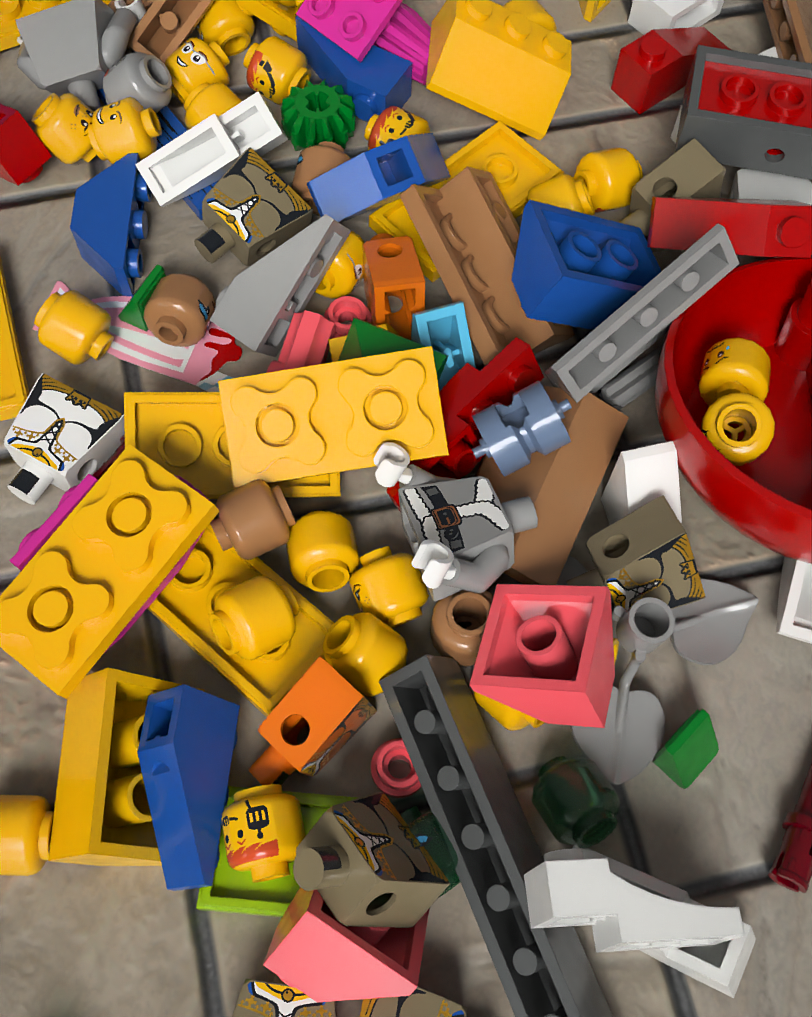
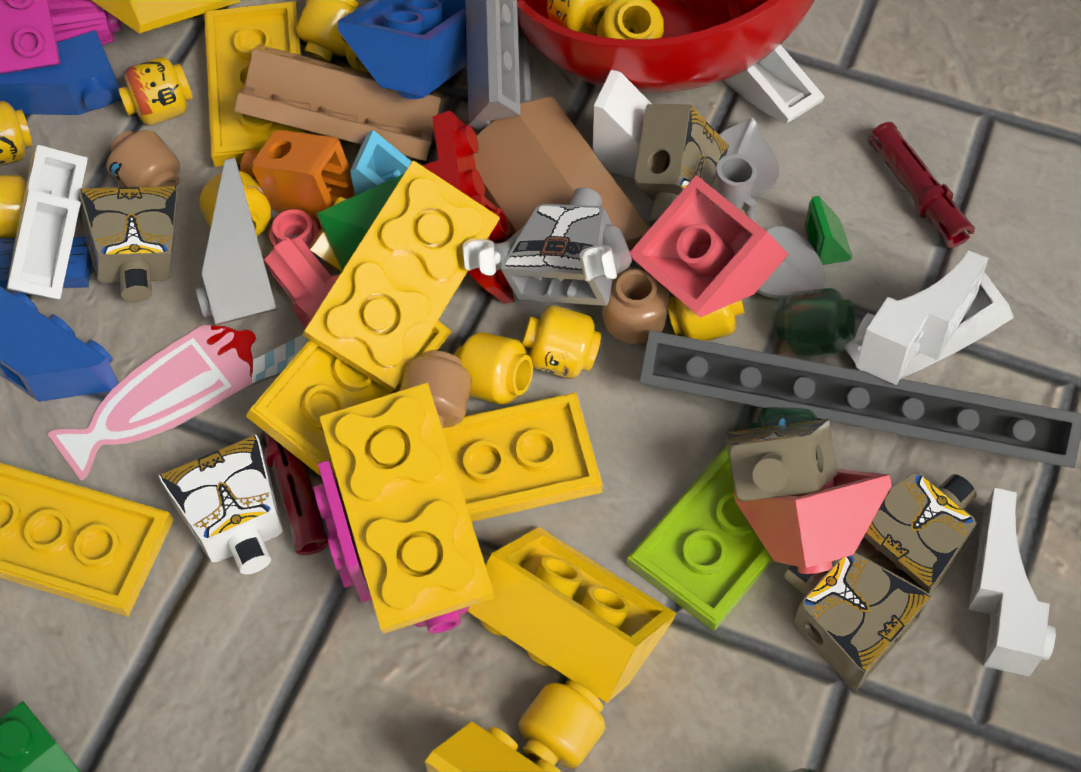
camera: 50 degrees left, 5 degrees down
yellow head [34,290,114,365] -> none
green slope [118,264,166,332] -> none
blue slope [137,684,240,891] -> none
medium nougat head [144,273,216,347] -> none
yellow head [210,576,299,660] -> none
yellow head [221,784,306,883] -> none
orange torso [248,656,377,785] -> none
green gear [281,79,356,151] -> none
blue slope [307,133,451,223] -> none
yellow head [323,612,408,697] -> none
coral plate [371,738,422,798] -> none
sand blue wheel [472,380,572,477] -> none

